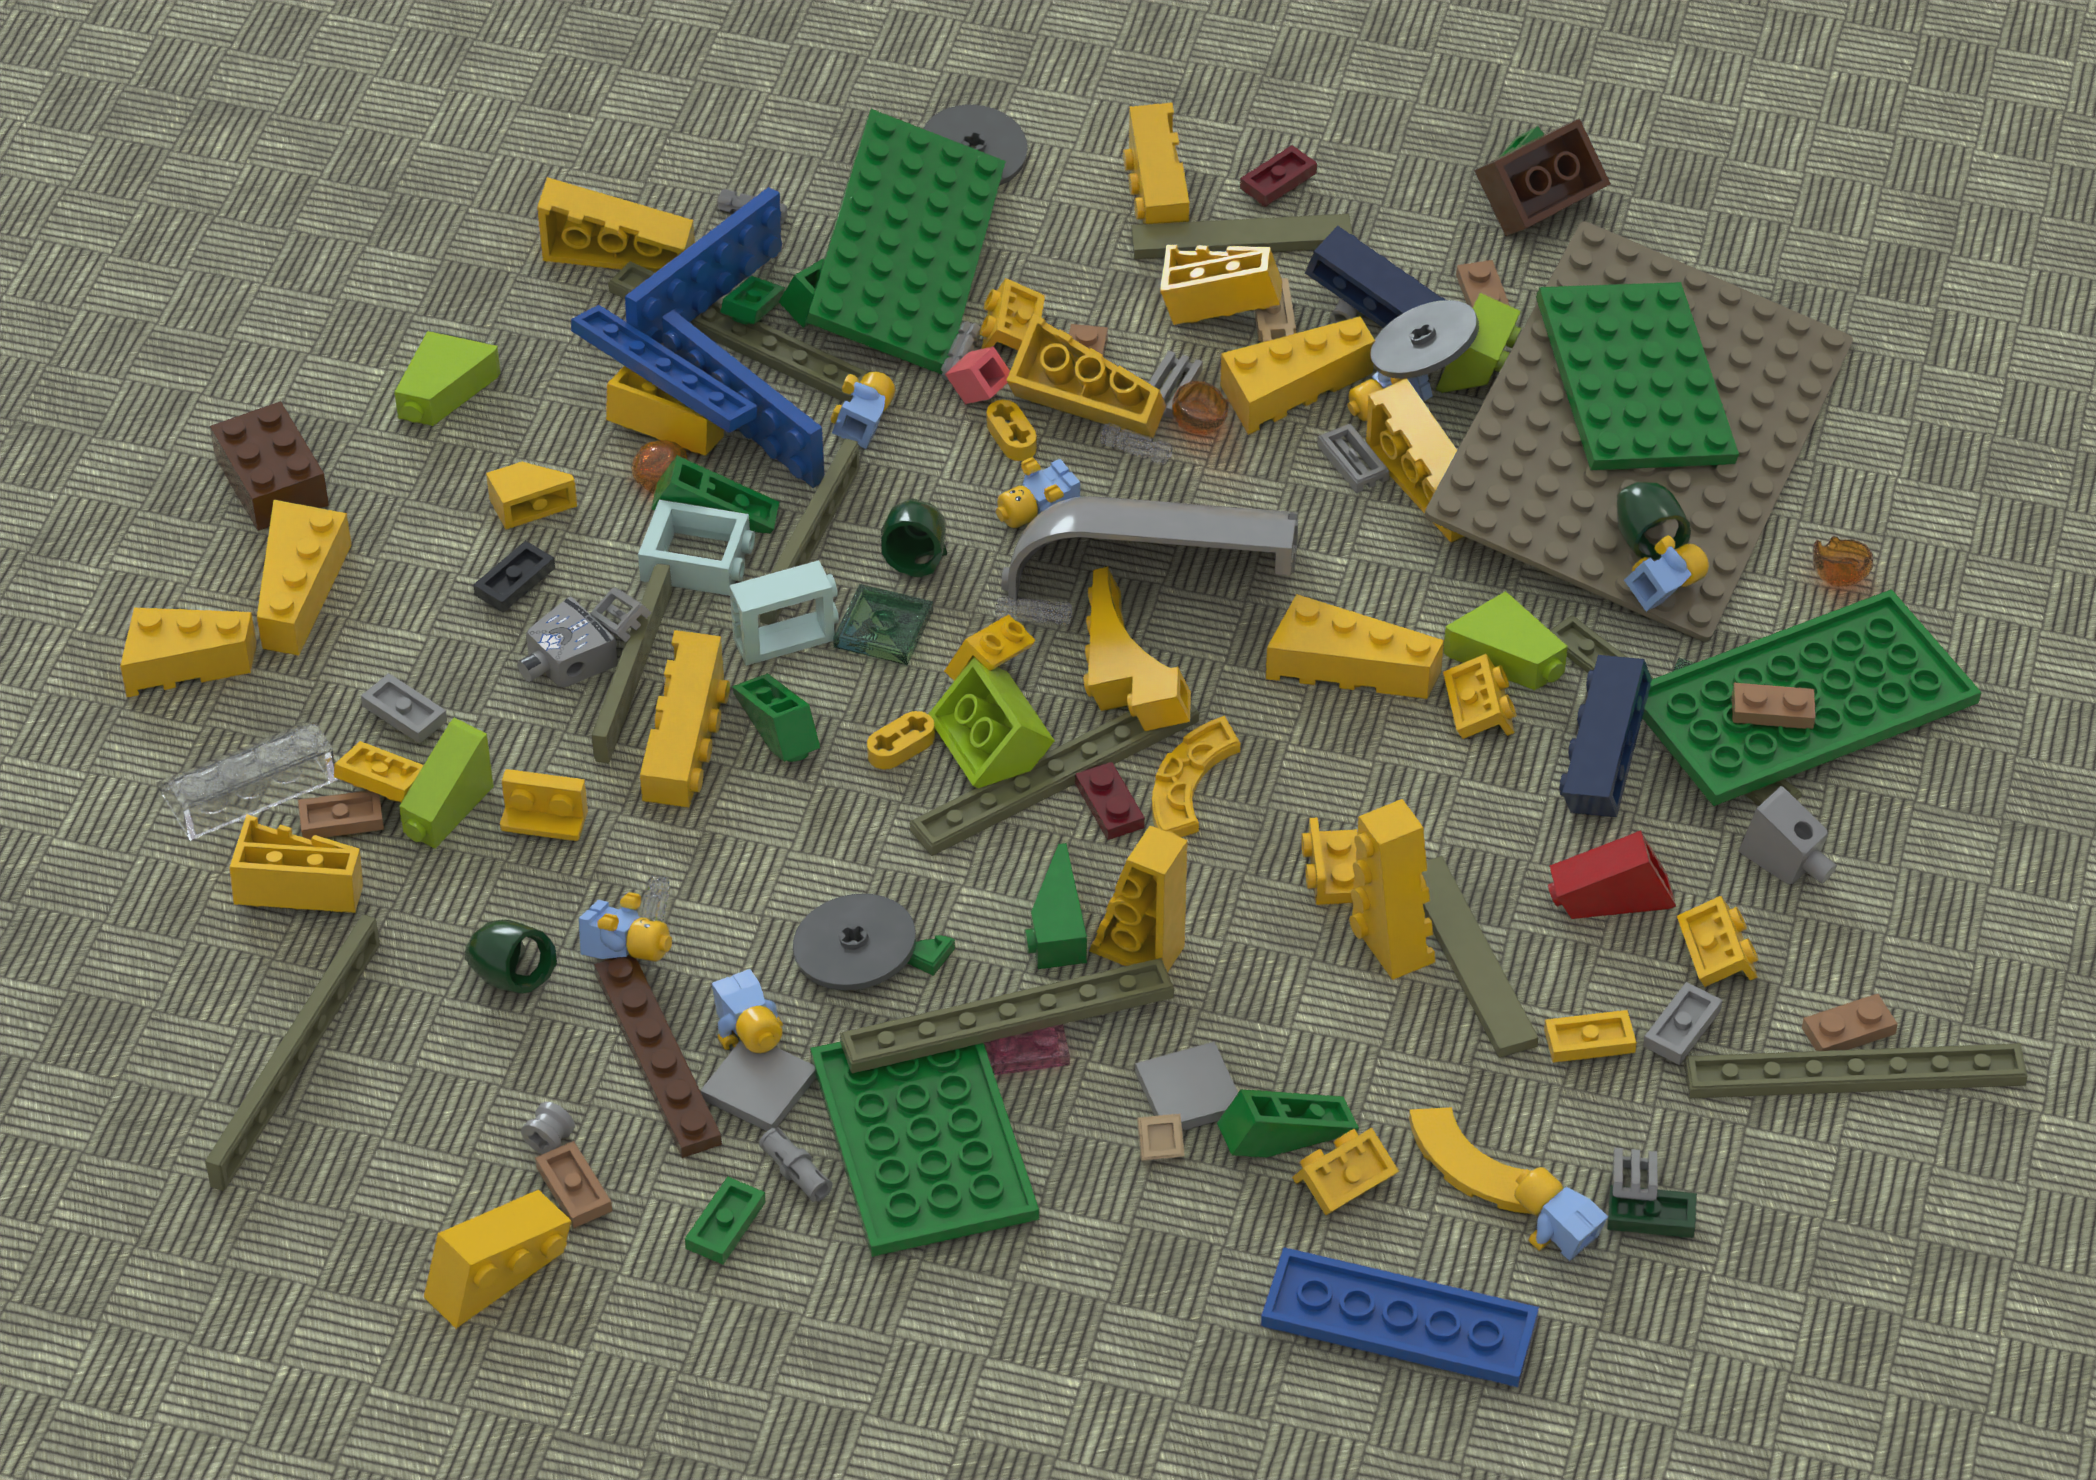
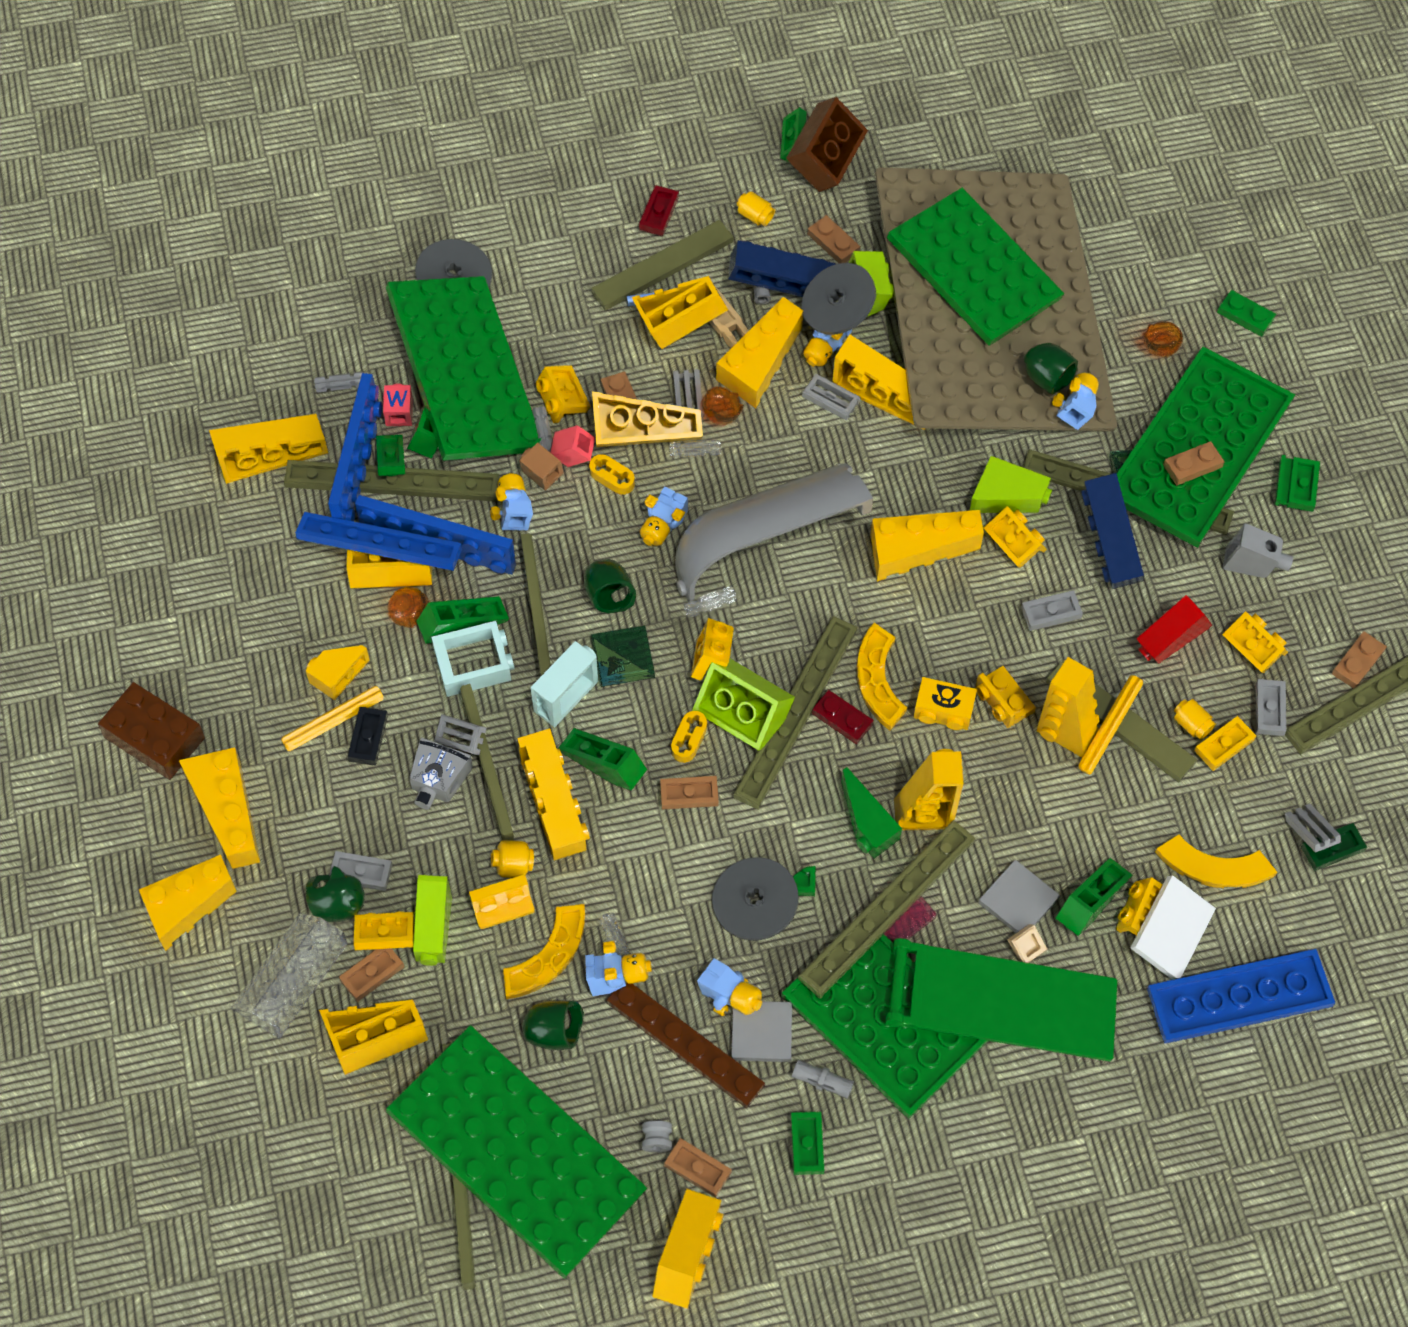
camera: 30 degrees left, 15 degrees up
lime slope [394,331,501,426] -> none
yellow arch [1083,567,1191,731] -> none
yellow wedge [1123,102,1189,224] -> none
light blue piece [1514,1167,1608,1261] -> none
none -> yellow axle [281,686,384,751]
none -> dark green piece [306,866,365,922]
none -> coral brick [383,384,413,426]
none -> green plate [386,1025,647,1279]
none -> yellow head [491,840,534,878]
none -> yellow tile [503,904,585,1000]
none -> medium nougat brick [519,443,564,491]
none -> medium nougat plate [660,776,719,809]
none -> yellow brick [737,191,775,226]
none -> green flag [885,938,1118,1062]
none -> yellow brick [913,677,977,730]
none -> light grey plate [1021,590,1083,631]
none -> yellow axle [1078,675,1143,775]
none -> white tile [1130,875,1216,980]
none -> yellow brick [1174,699,1216,740]
none -> green plate [1217,290,1276,337]
none -> green plate [1275,455,1320,512]

